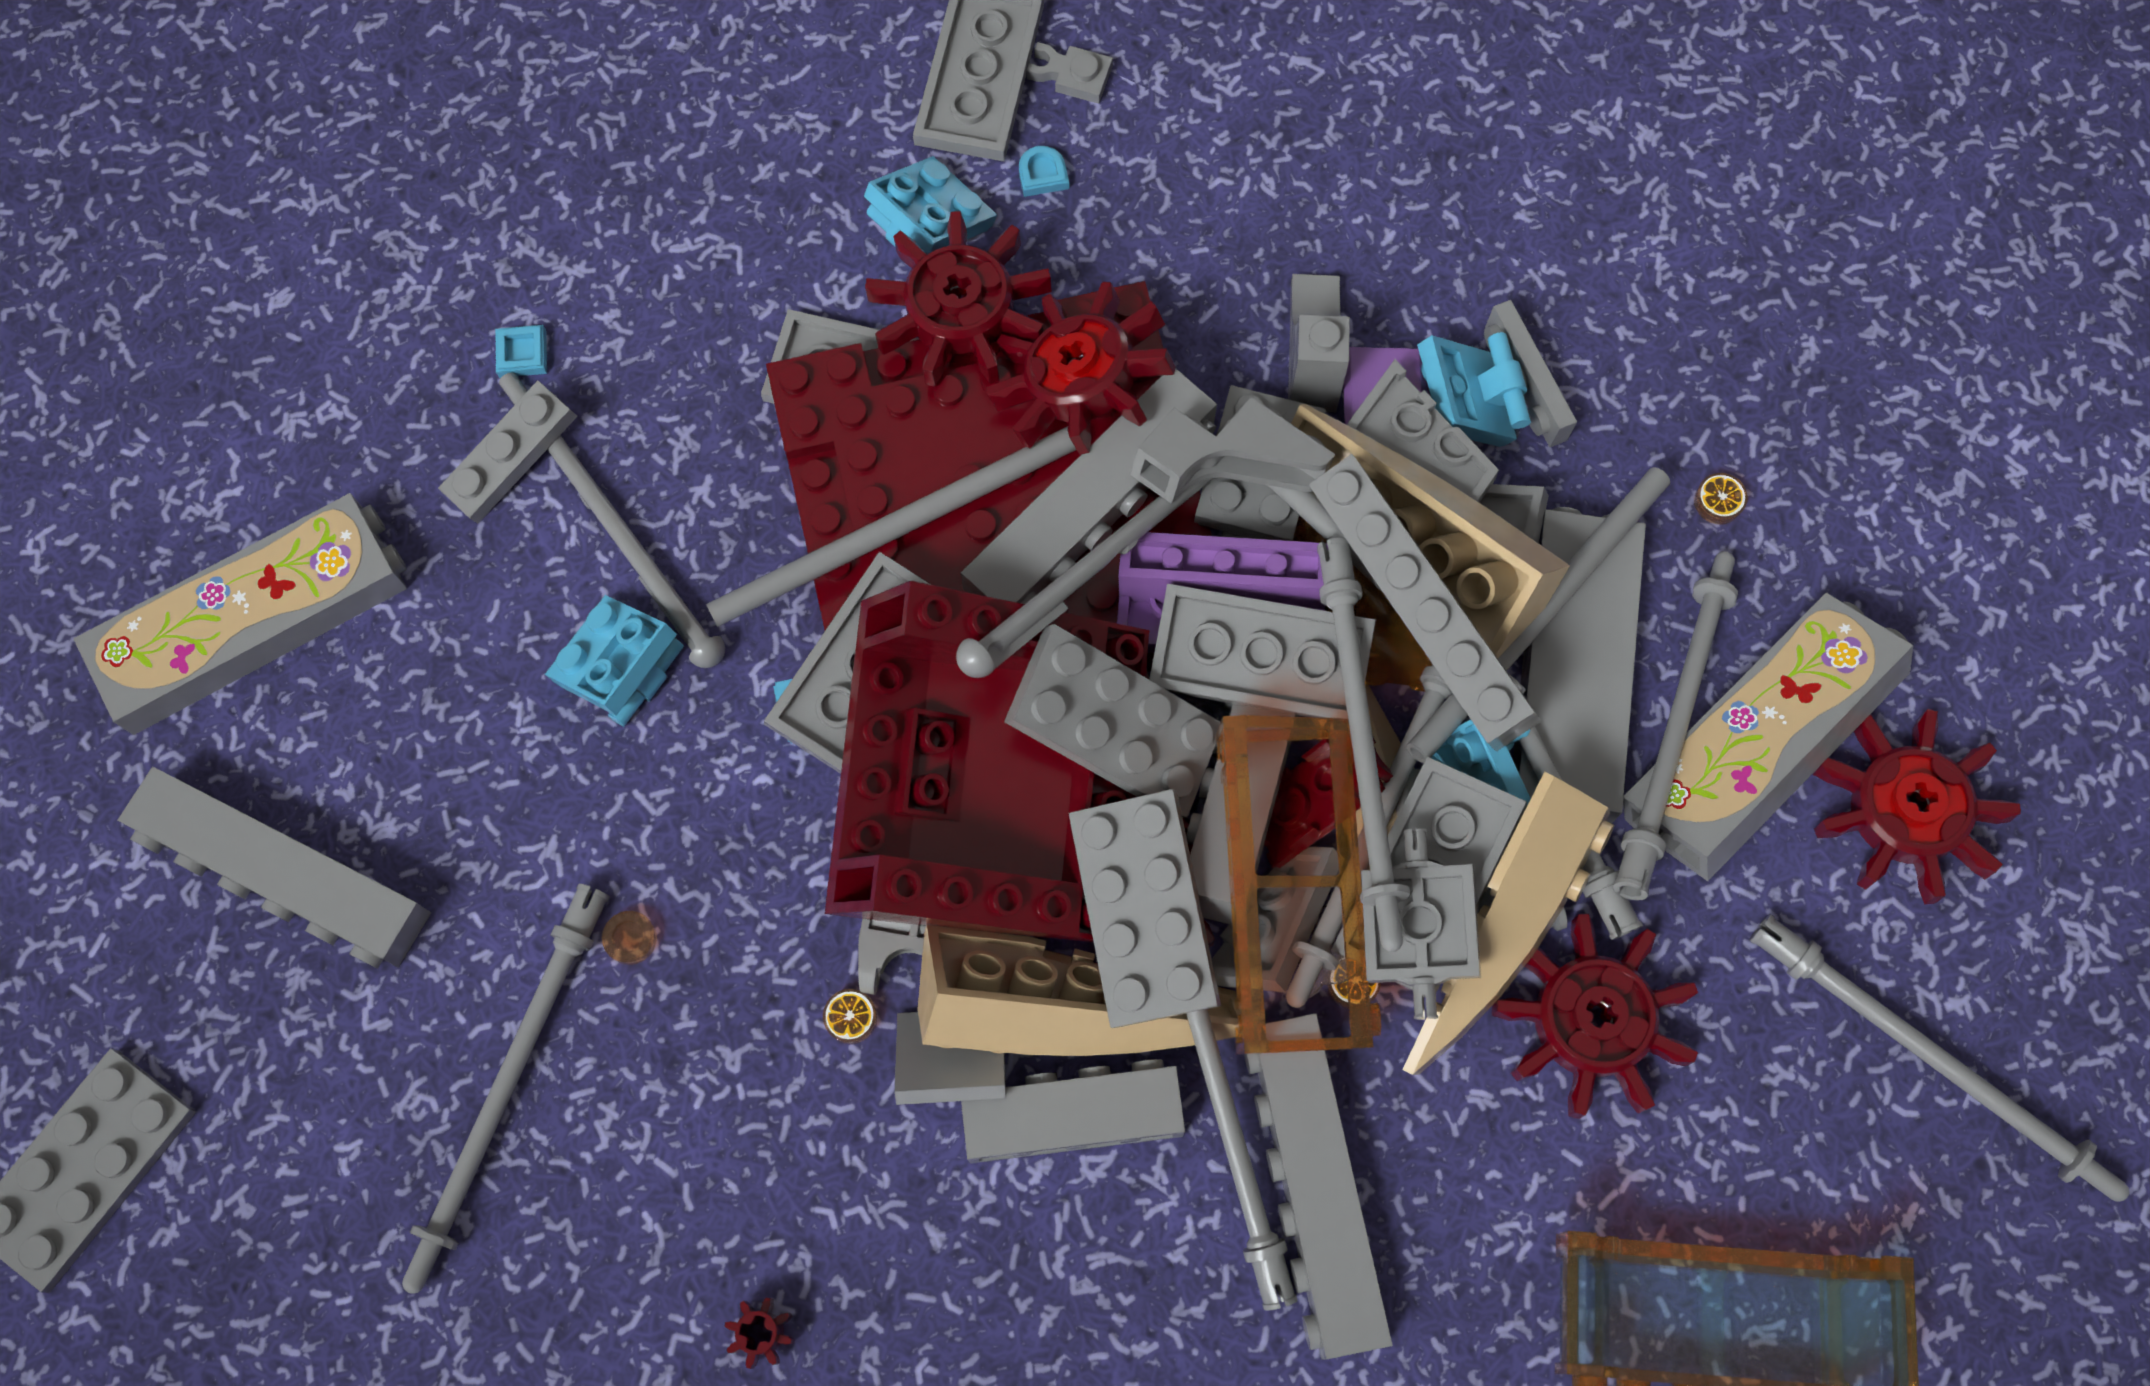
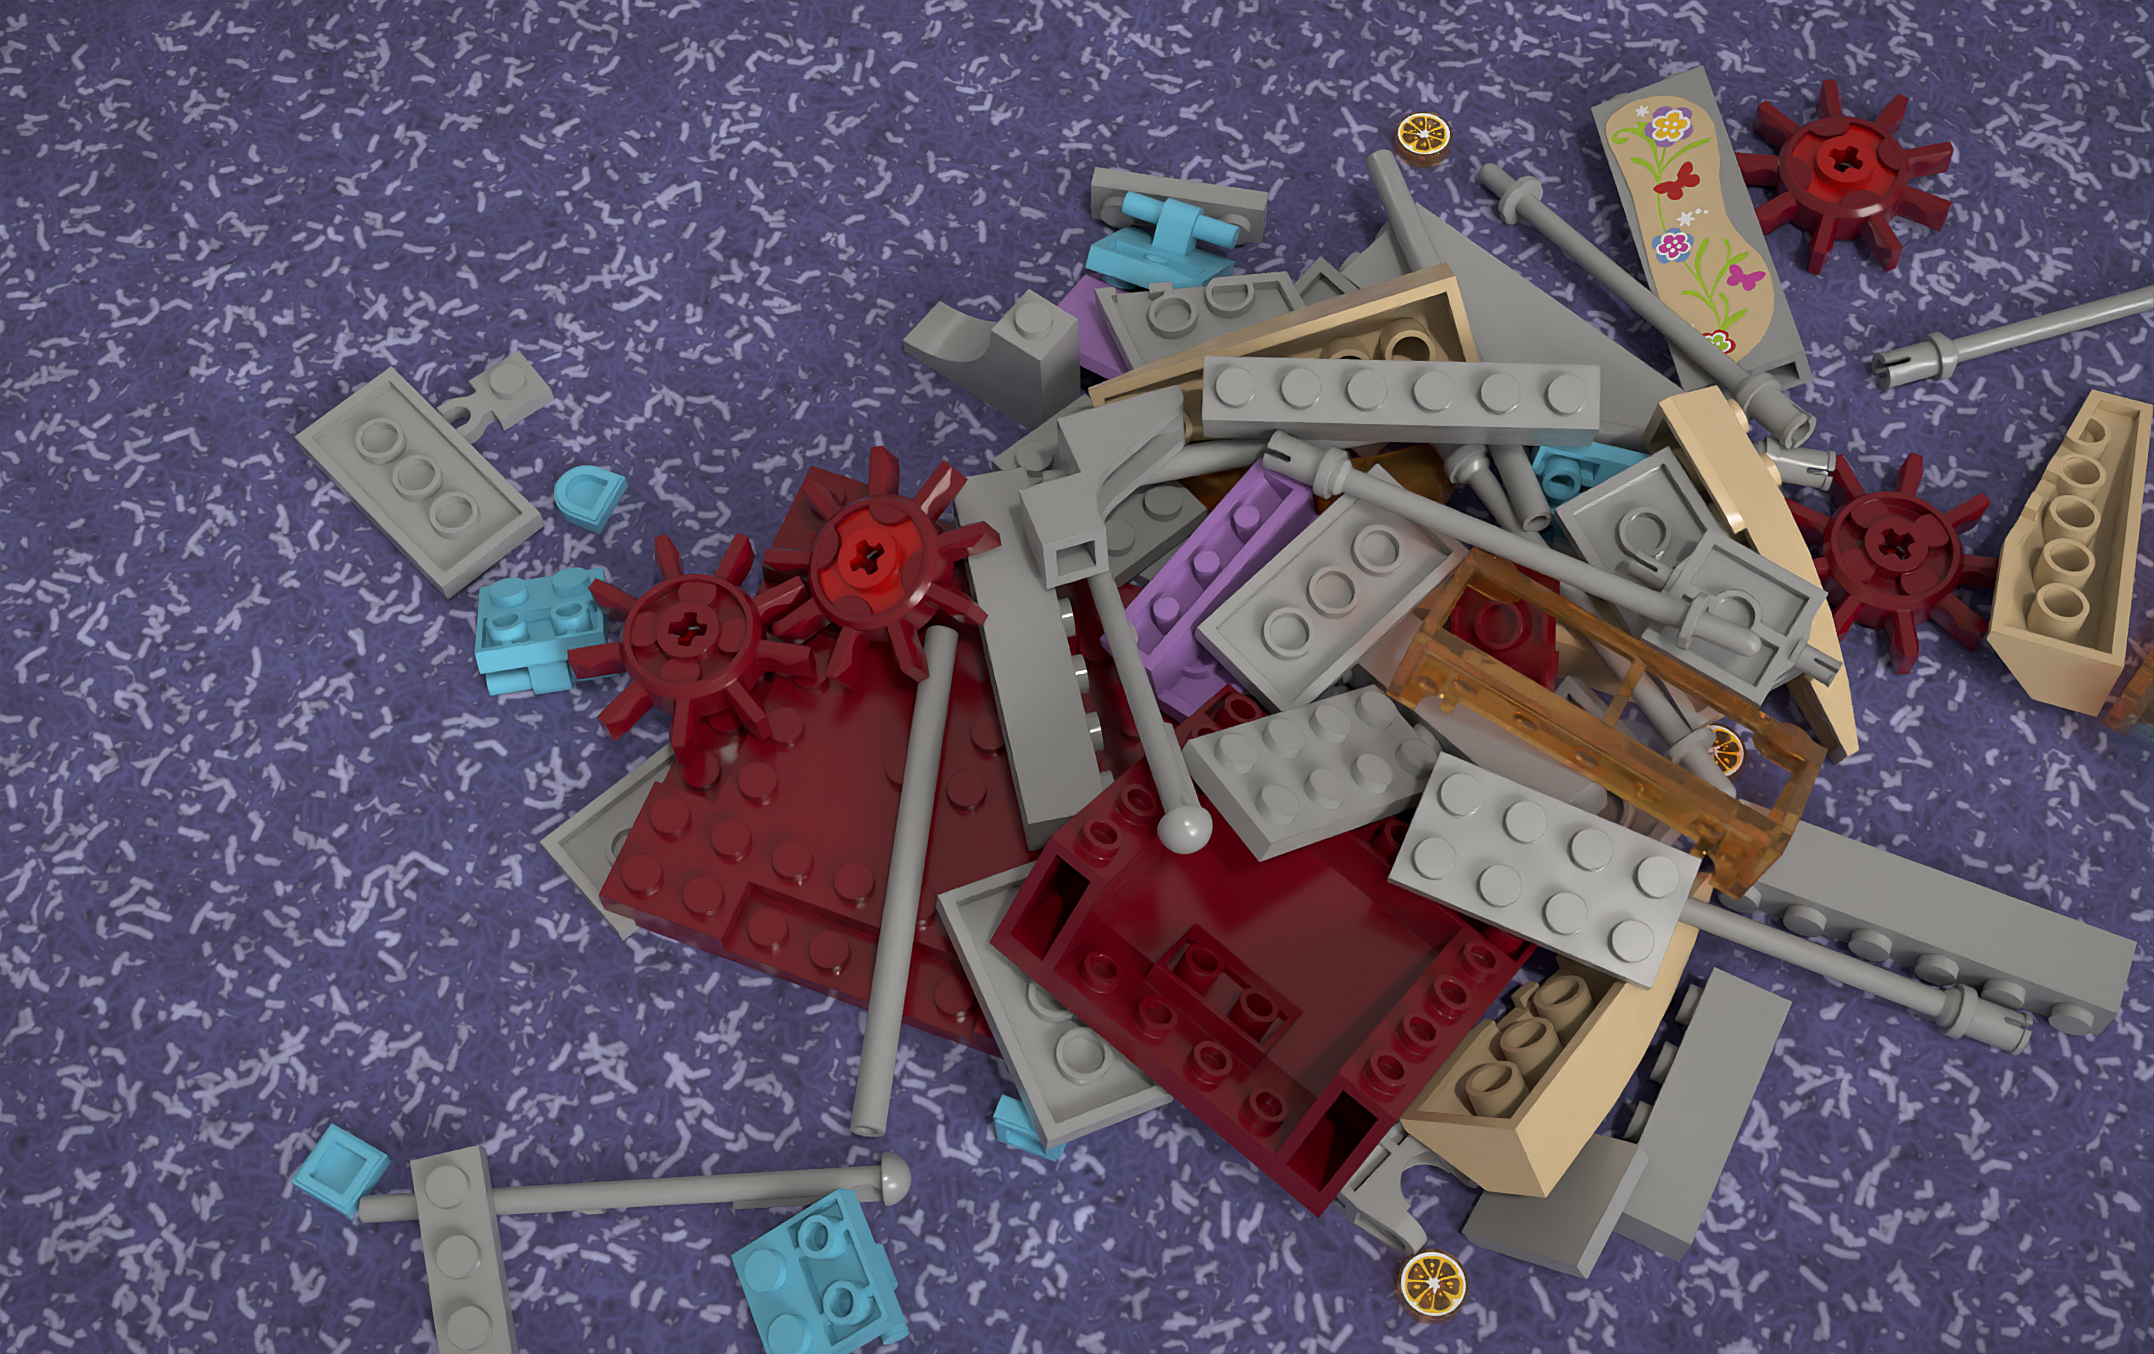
camera: 55 degrees left, 10 degrees down
none -> tan wedge [1987,389,2154,717]

